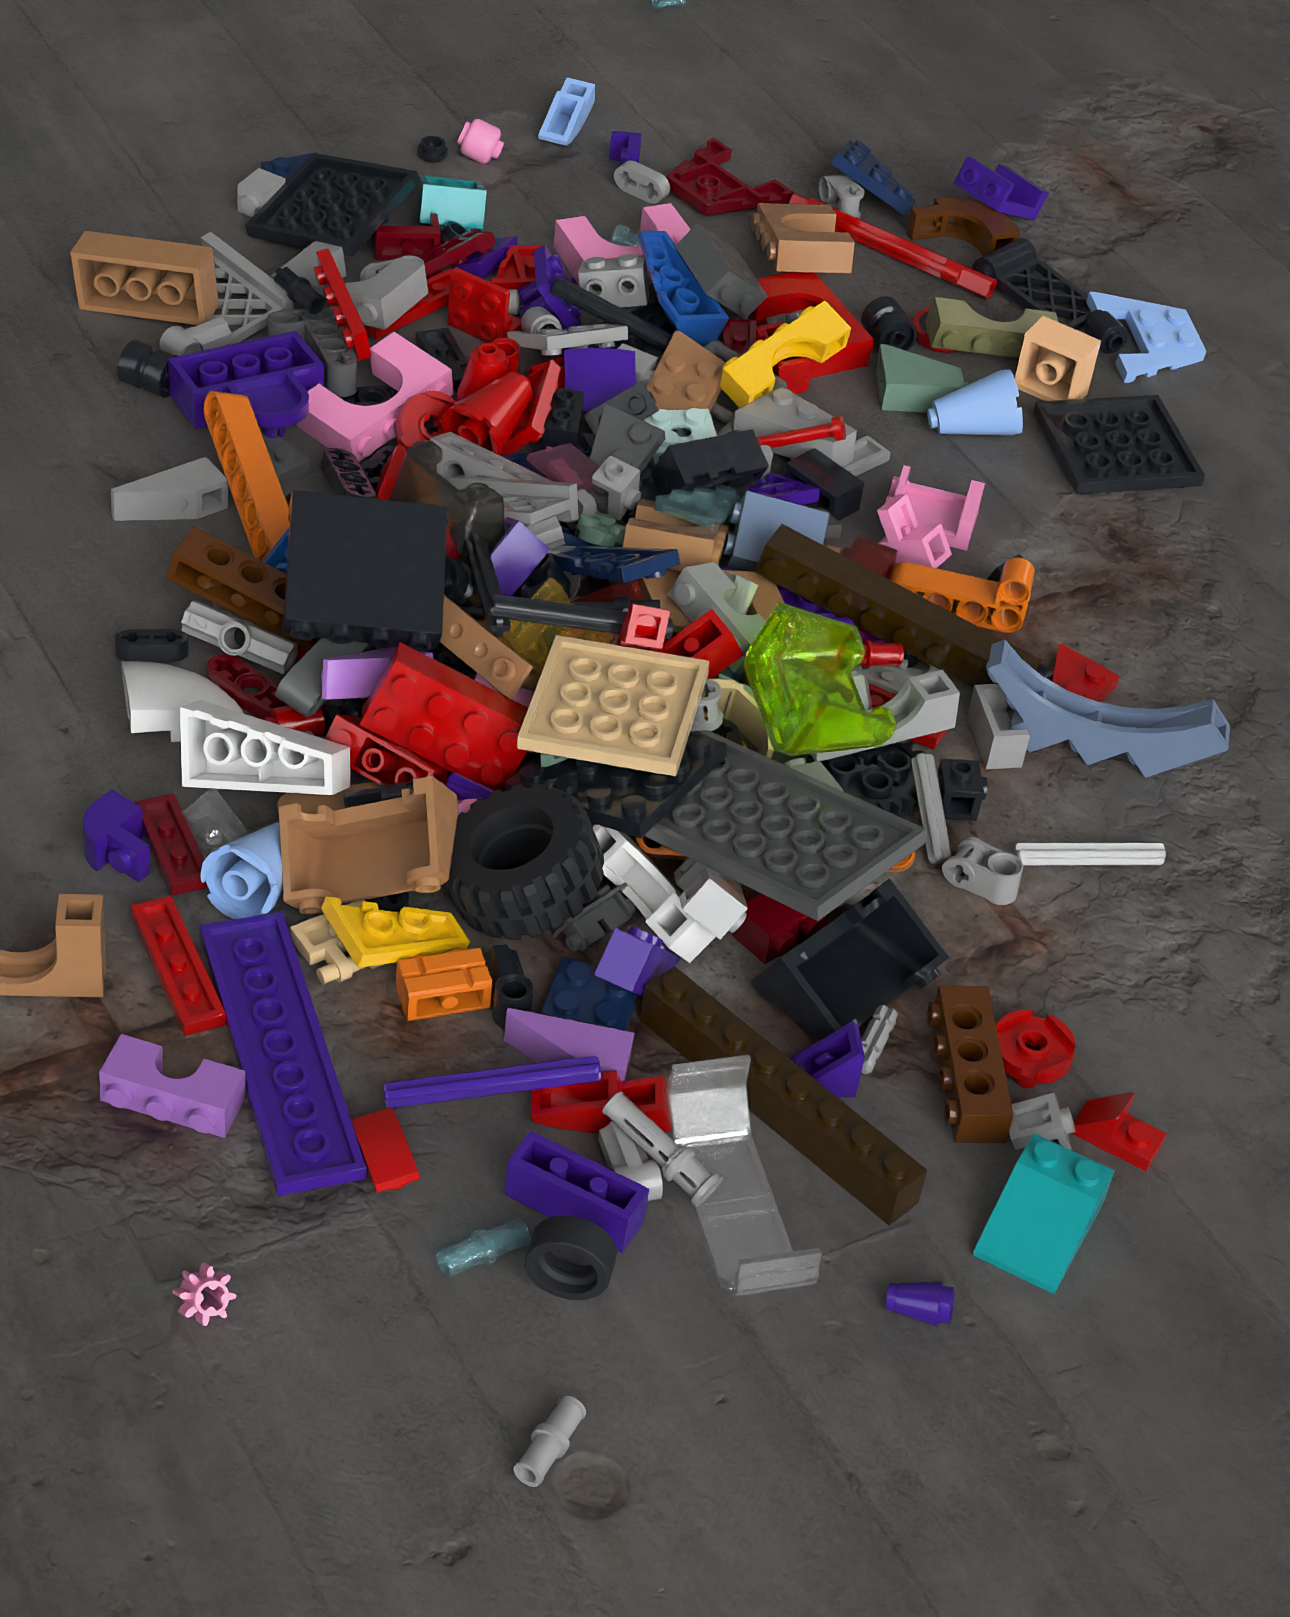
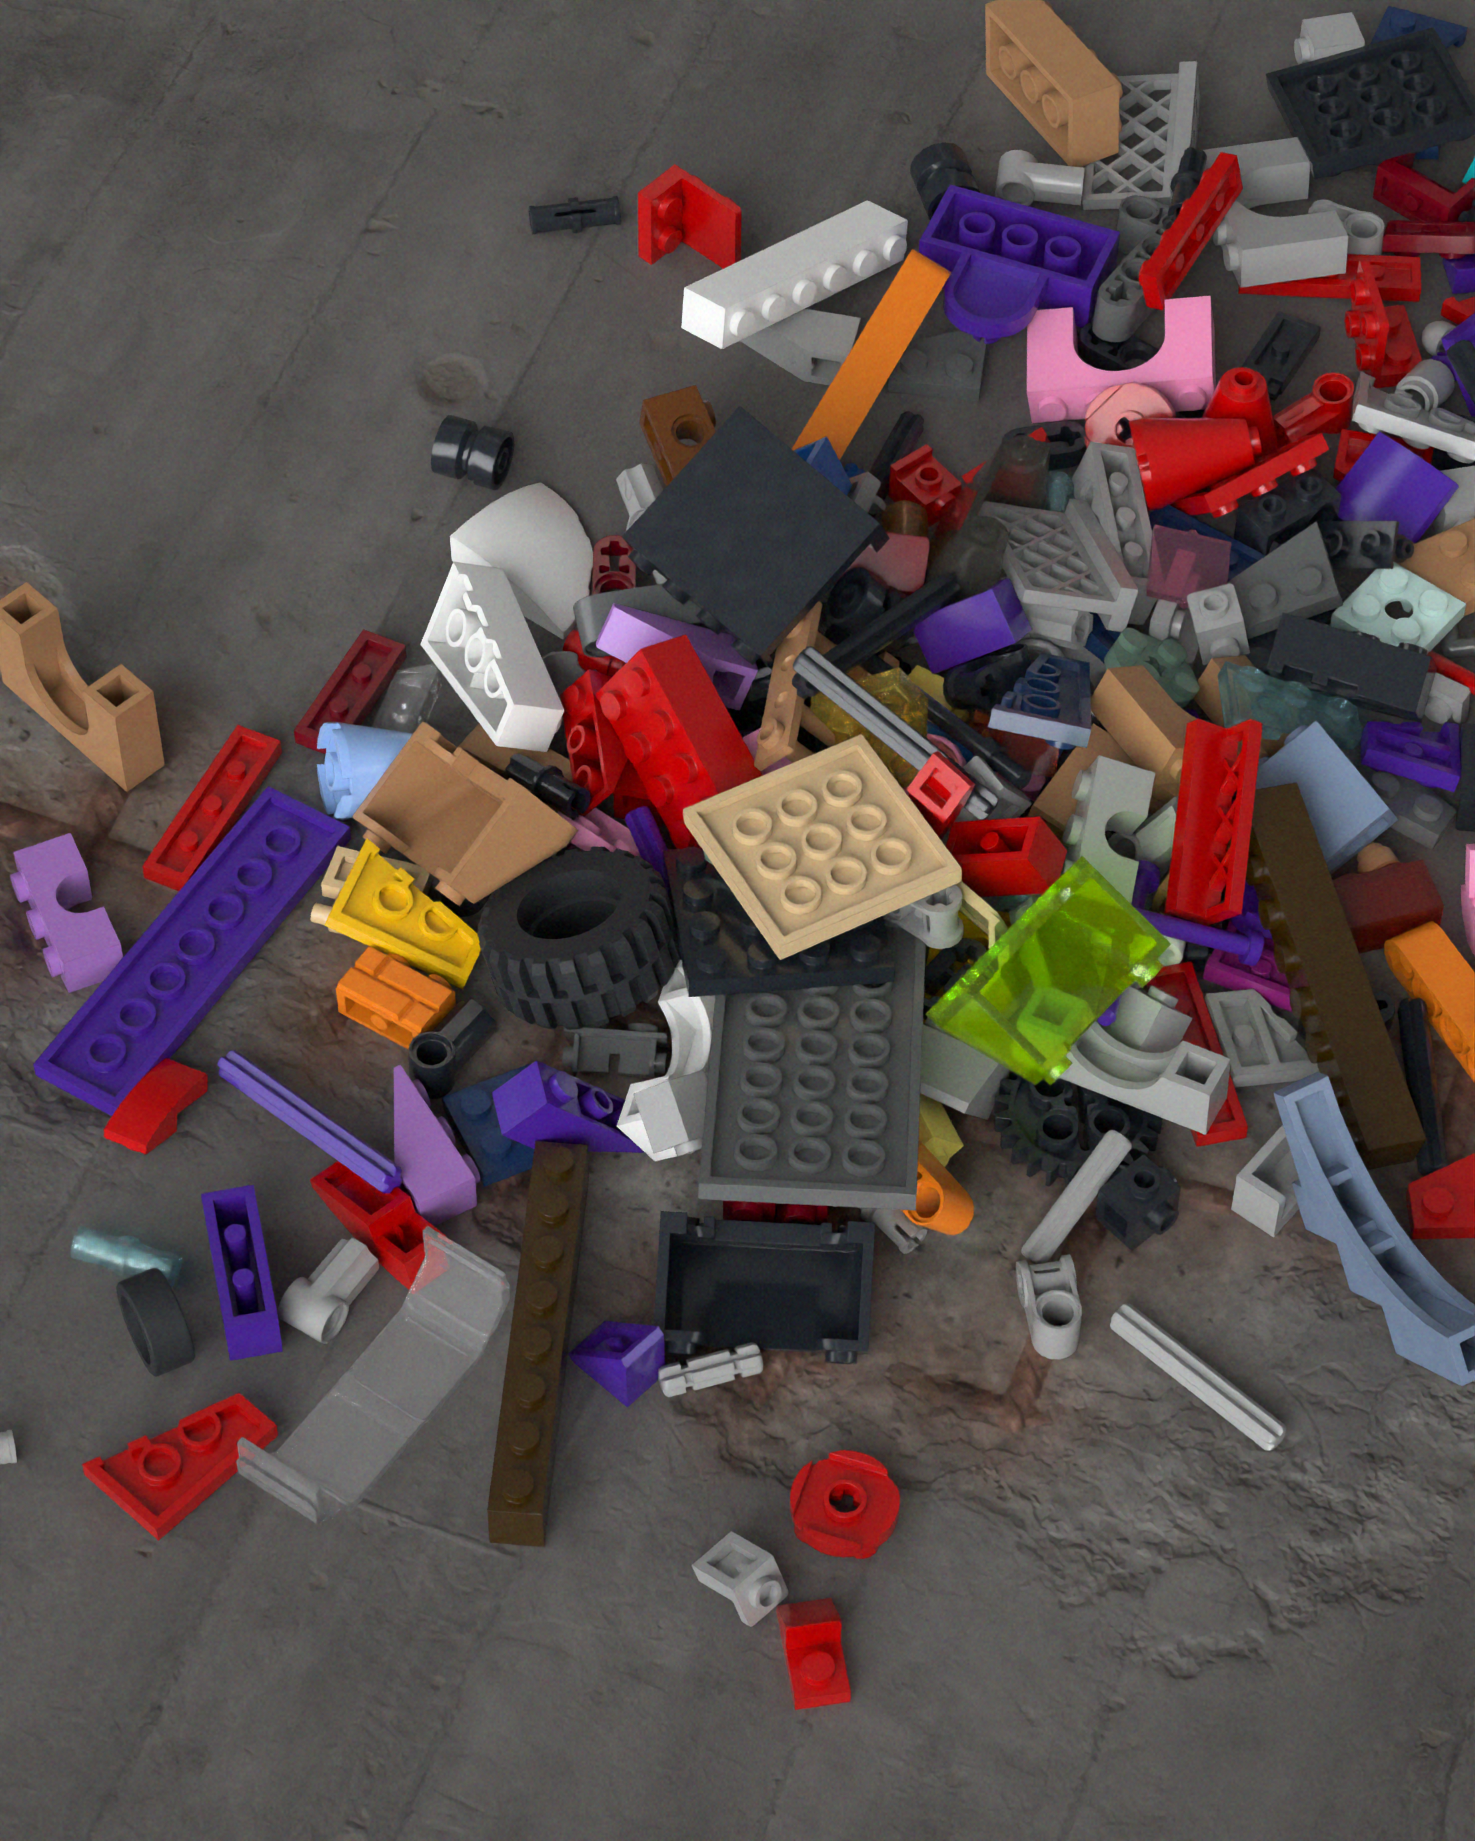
camera: 55 degrees right, 10 degrees up
dark purple brick [83,789,150,883] -> none
black beam [115,629,189,662] -> none
black beam [321,448,376,499] -> none
light grey pin [602,1091,723,1207] -> none
red axle [829,640,904,670] -> none
dark purple cone [886,1281,955,1327] -> none
reddish brown brick [927,985,1014,1143] -> none
teal slope [973,1133,1115,1295] -> none
none -> red wing [82,1393,278,1541]
none -> black wheel [431,415,515,490]
none -> red bracket [638,164,742,269]
none -> white brick [681,200,908,349]
none -> red fence [1165,718,1263,926]

